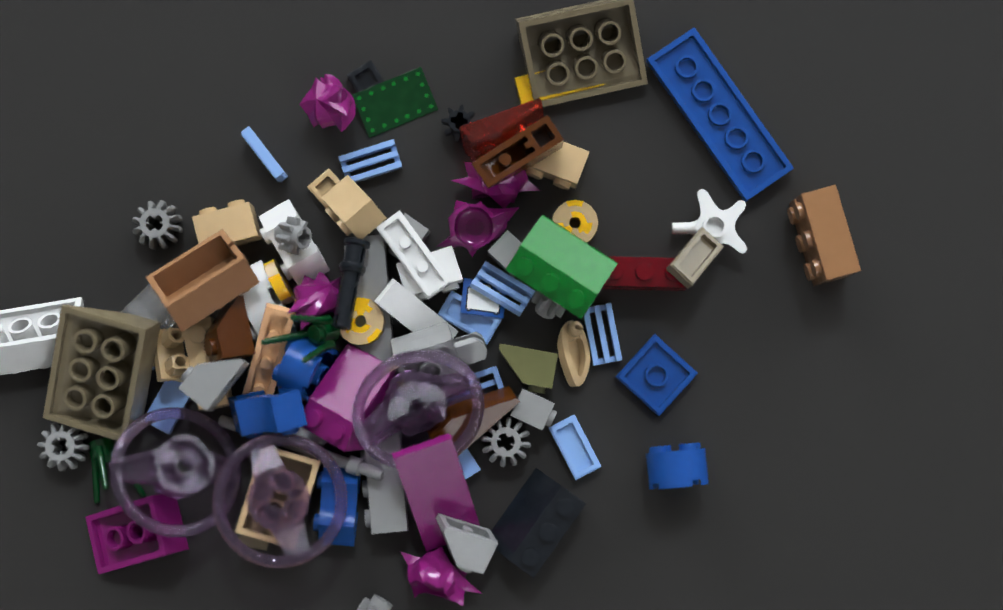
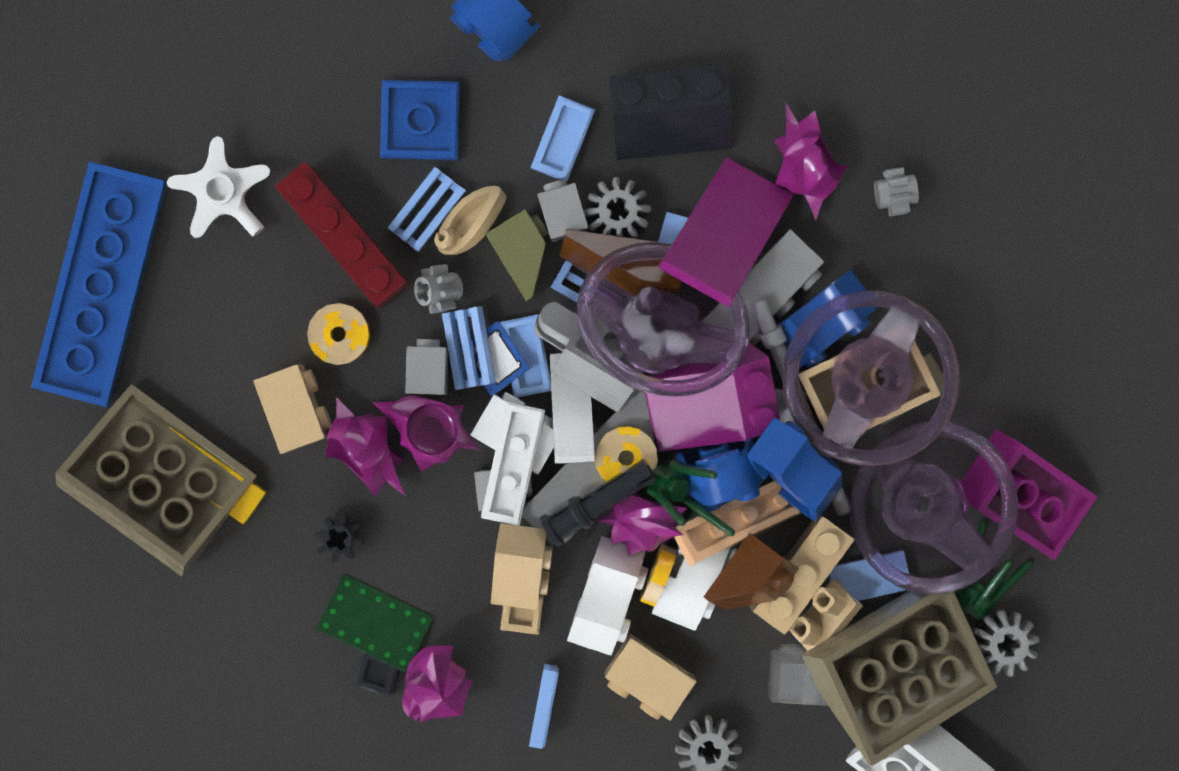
camera: 130 degrees left, 5 degrees up
medium nougat piece [146,229,260,332] -> none
light grey slope [178,359,250,411] -> none
light grey gear [274,216,312,255] -> none
light blue tile [338,139,403,183] -> none
light grey slope [436,513,498,574] -> none
clear red slope [459,98,544,162] -> none
reddish brown slope [472,115,564,189] -> none
slope [505,215,618,319] -> none
tile [666,227,724,289] -> none
medium nougat piece [787,185,861,286] -> none

